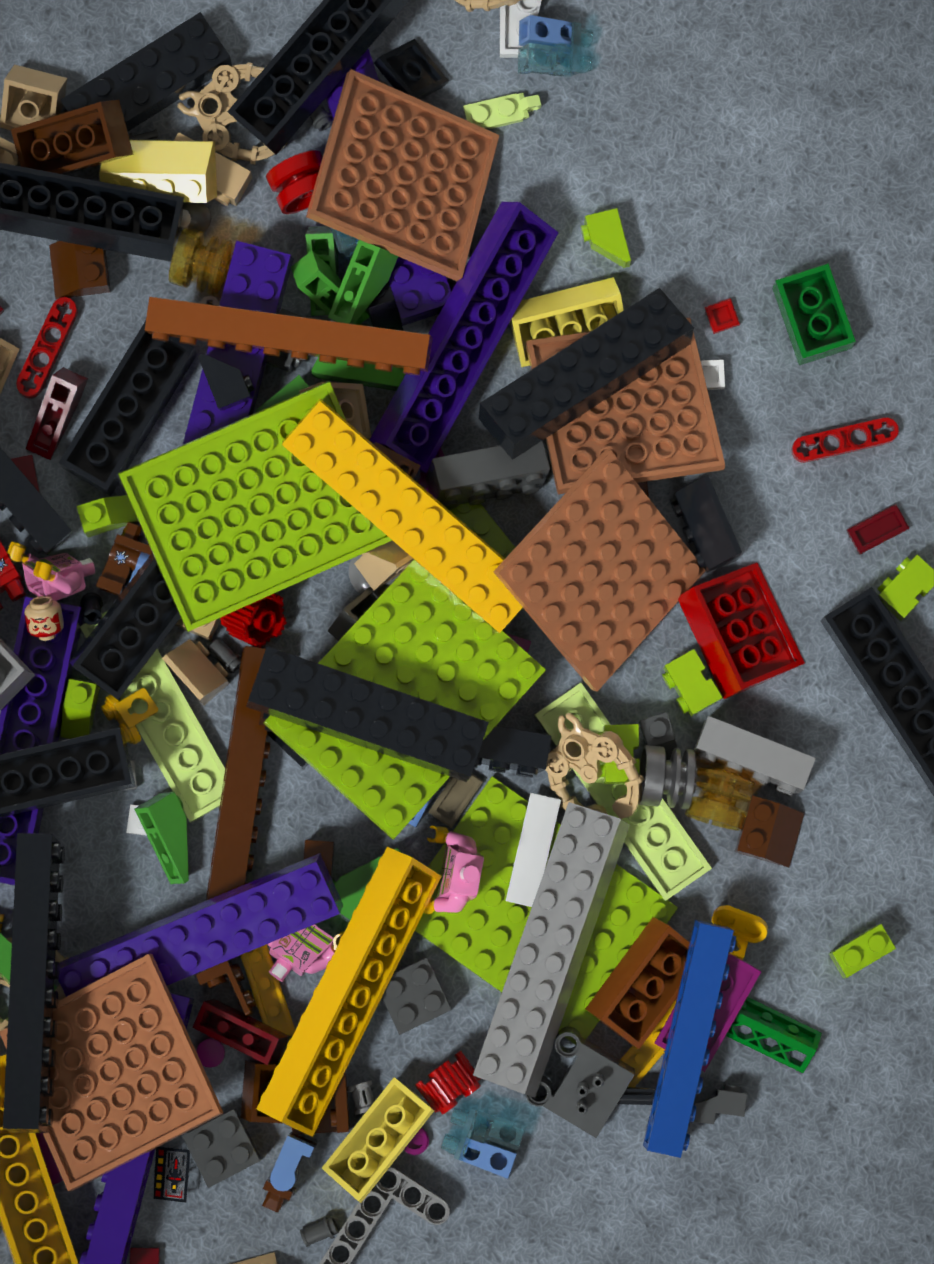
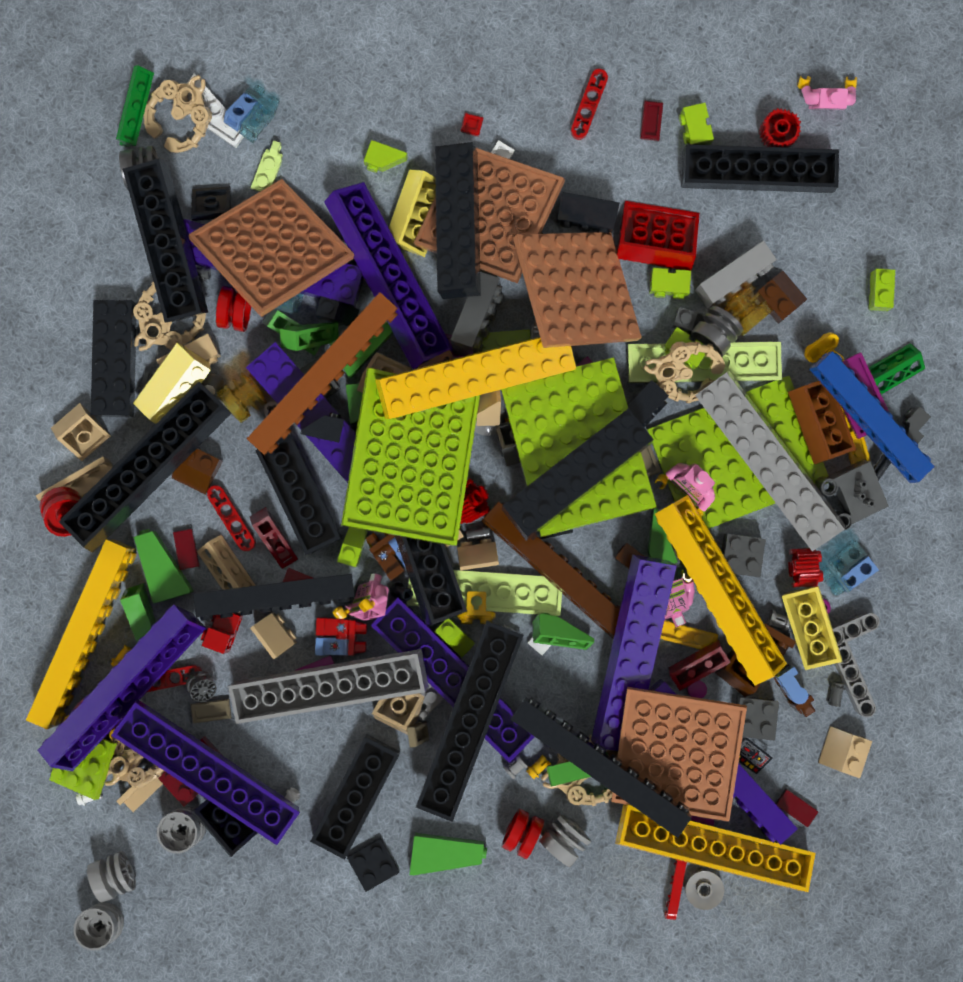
camera: 60 degrees left, 5 degrees up
reddish brown brick [11,100,134,175] -> none
tan head [24,596,64,641] -> none
reddish brown bracket [196,960,257,1016] -> none
bright green slope [328,240,398,324] -> none
white sticker [506,793,561,907] -> none
green brick [772,263,856,366] -> none

